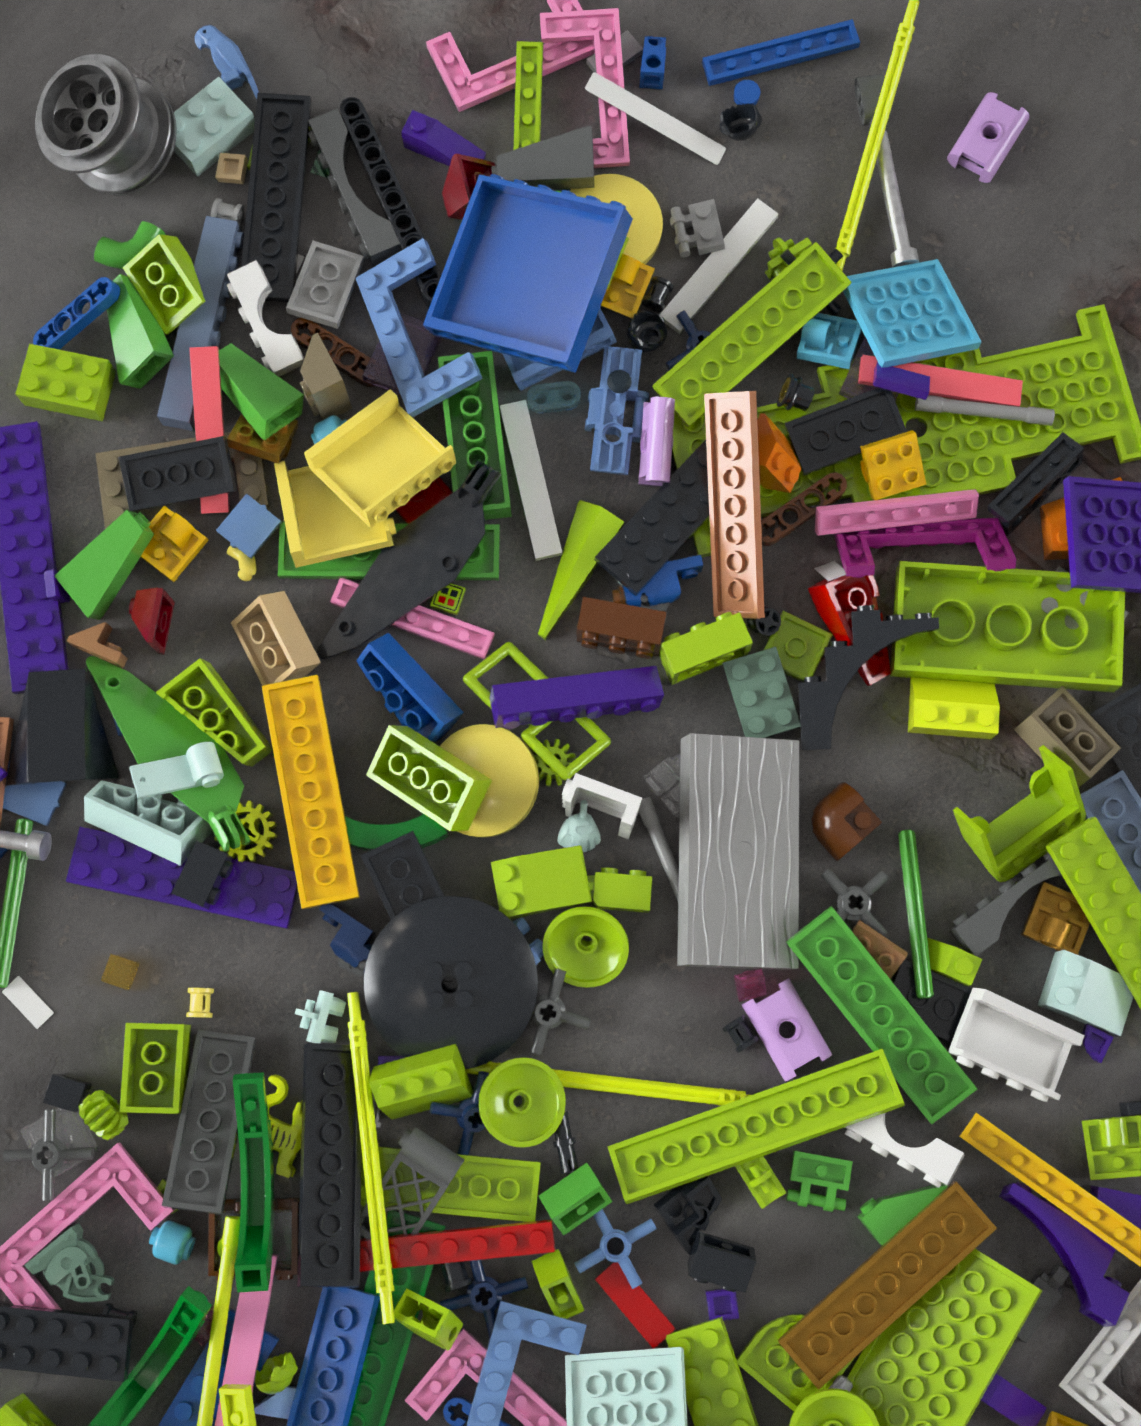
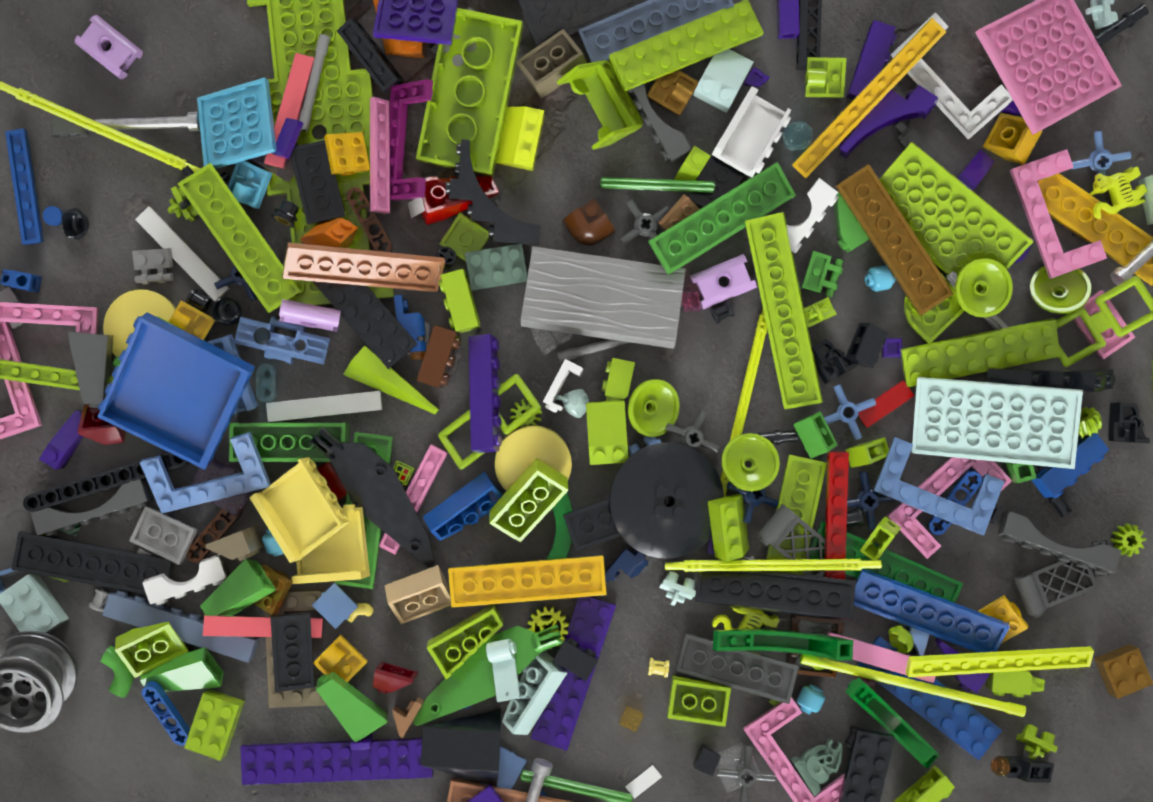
camera: 80 degrees left, 10 degrees up
lime gear [79,1090,129,1140] -> none
tan plate [215,153,248,184] -> none
white sticker [585,72,726,165] -> none
none -> clear light blue hair [782,121,813,151]
none -> medium azure head [865,265,895,292]

